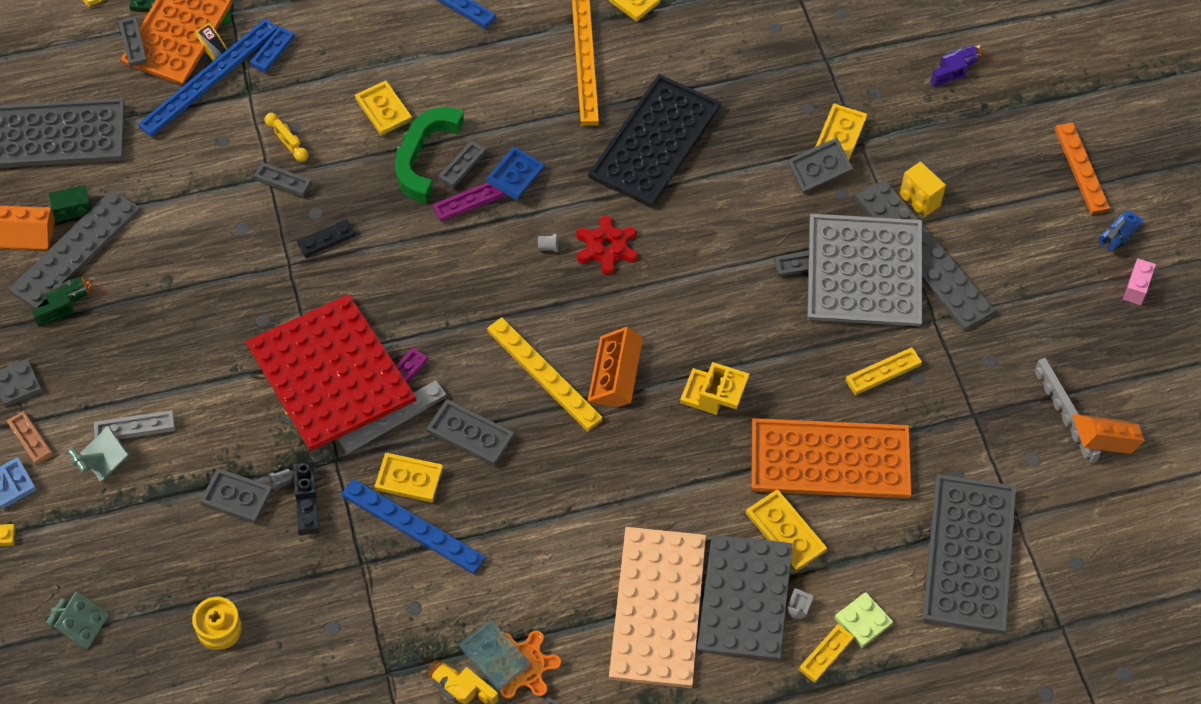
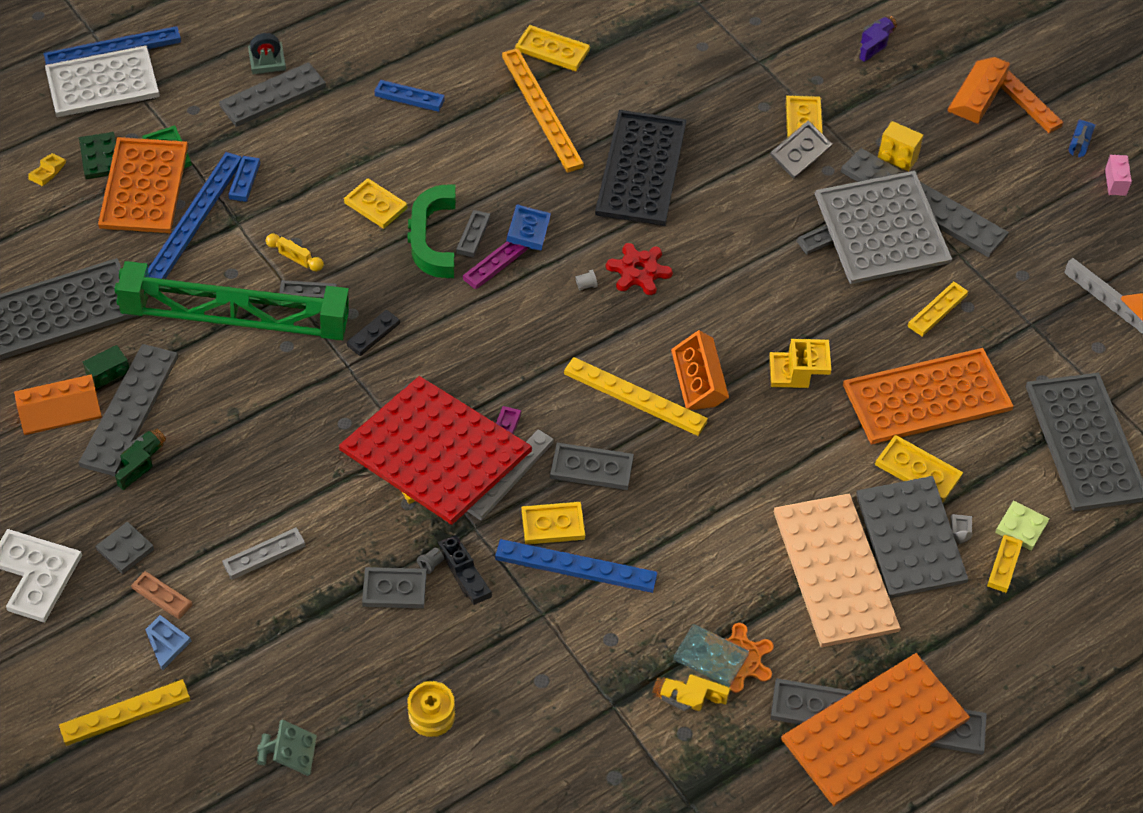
camera: 20 degrees left, 5 degrees down
plate [68,426,130,482] -> none
dark grey plate [119,16,148,67] -> none
slope [194,23,228,61] -> none
none -> green piece [114,261,349,340]
none -> orange slope [947,57,1010,124]

